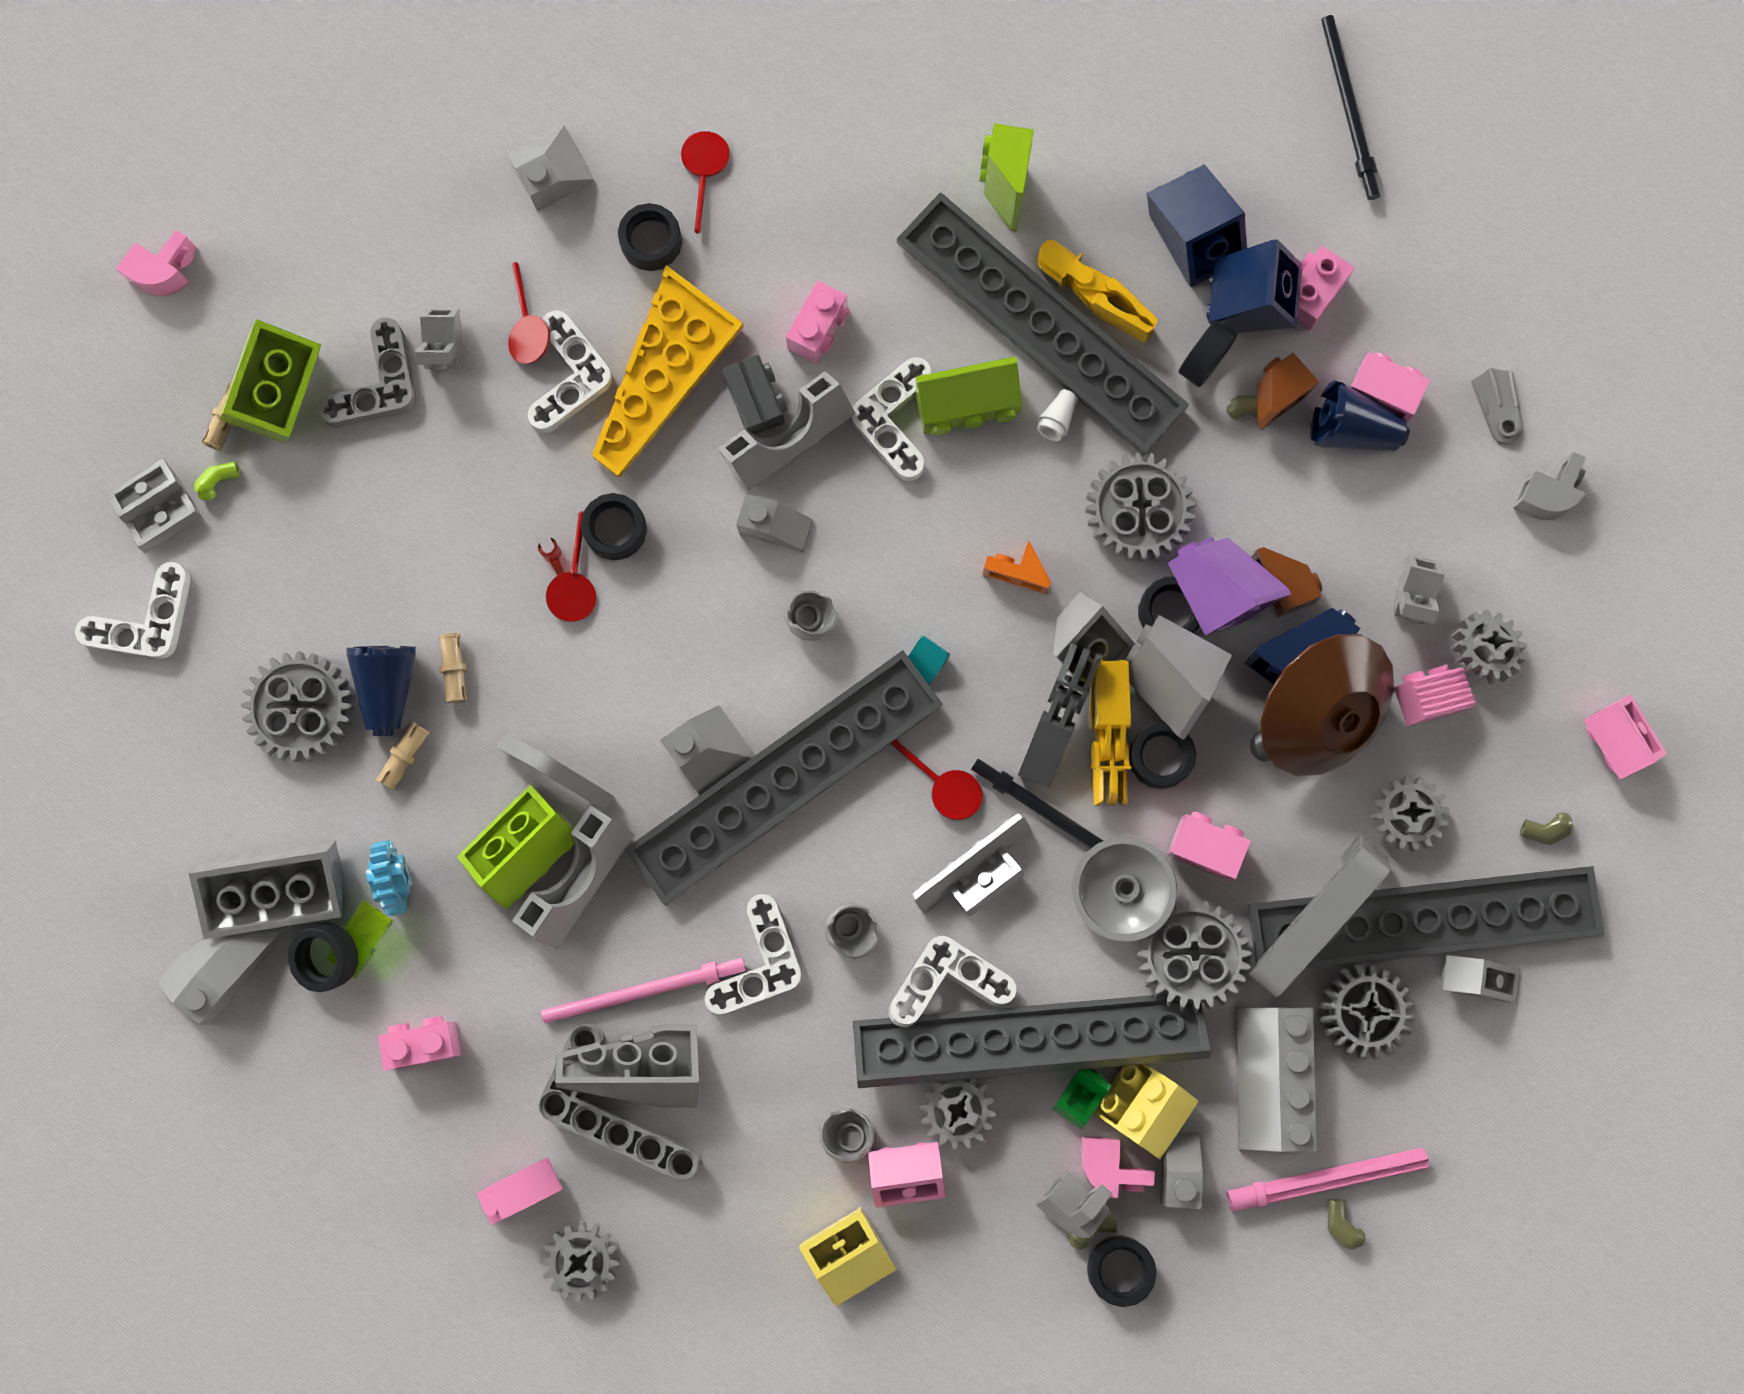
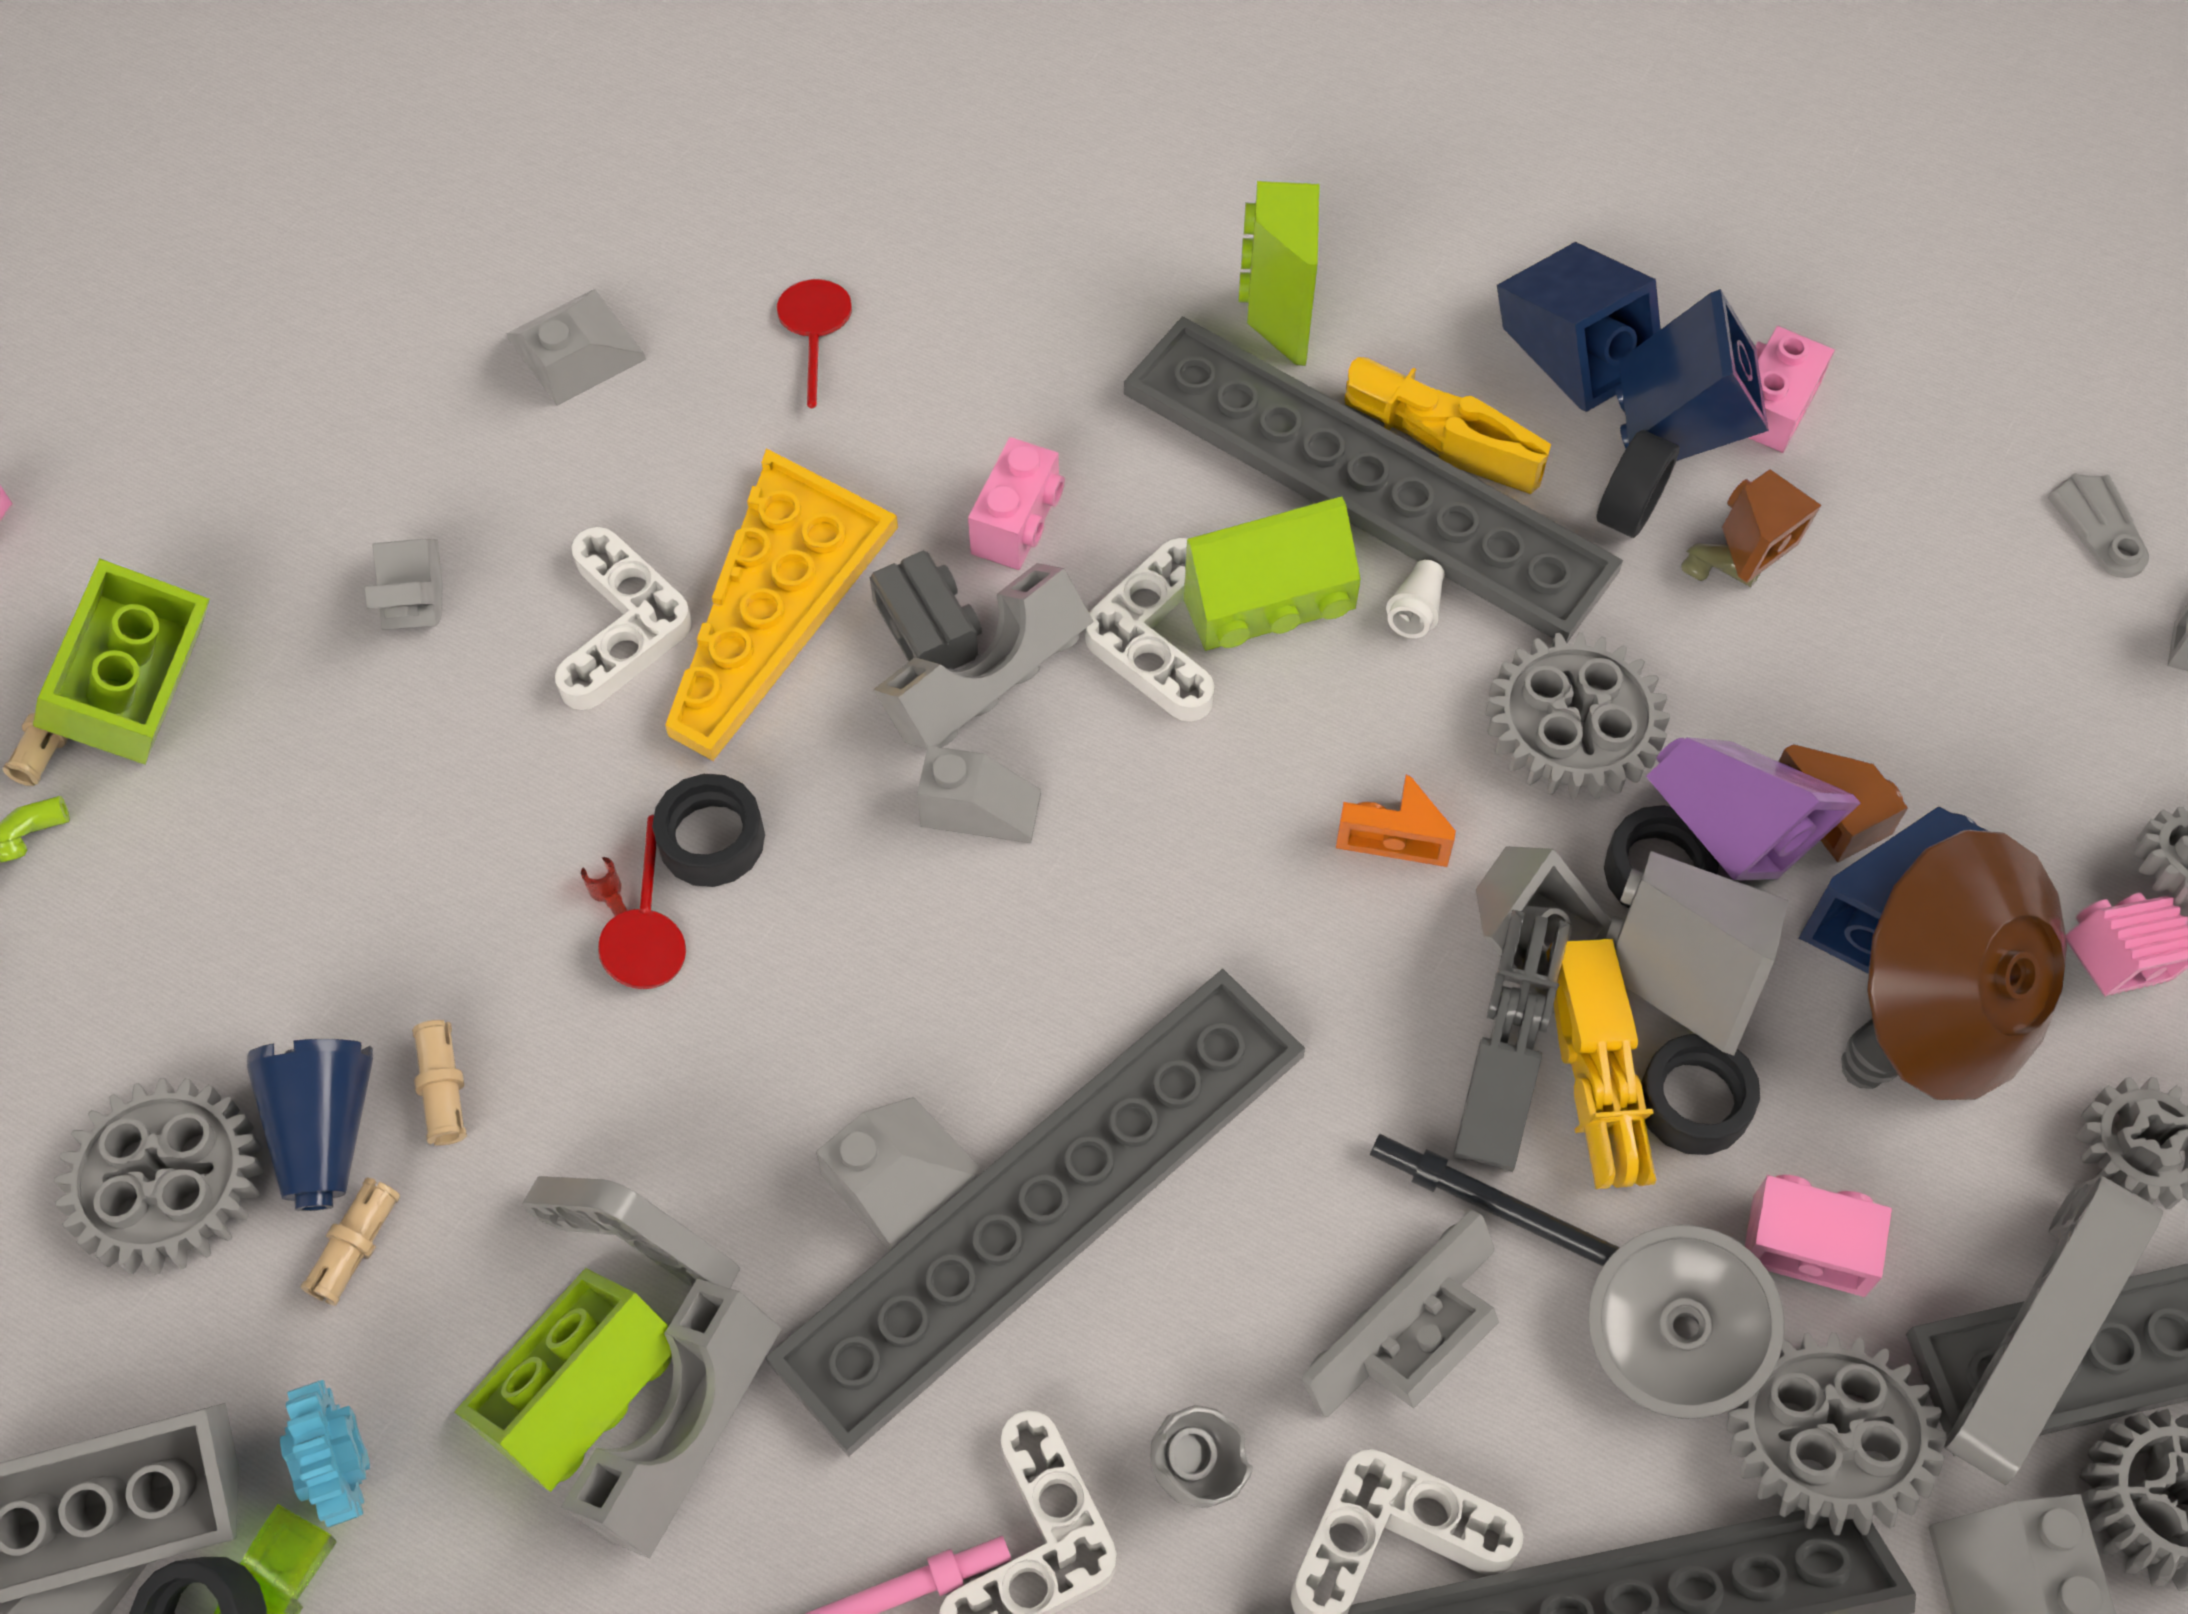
camera: 10 degrees left, 20 degrees down
light grey beam [318,318,416,427] -> none
piece [508,262,550,365] -> none
black tyre [618,203,682,271] -> none
light grey hair [785,591,839,641] -> none
red piece [891,740,982,820] -> none
teal slope [908,635,950,685] -> none
dark blue cone [1310,380,1410,451] -> none
black bar [1321,15,1380,200] -> none
bright pink brick [1350,352,1430,423] -> none
light grey brick [1394,555,1445,624] -> none

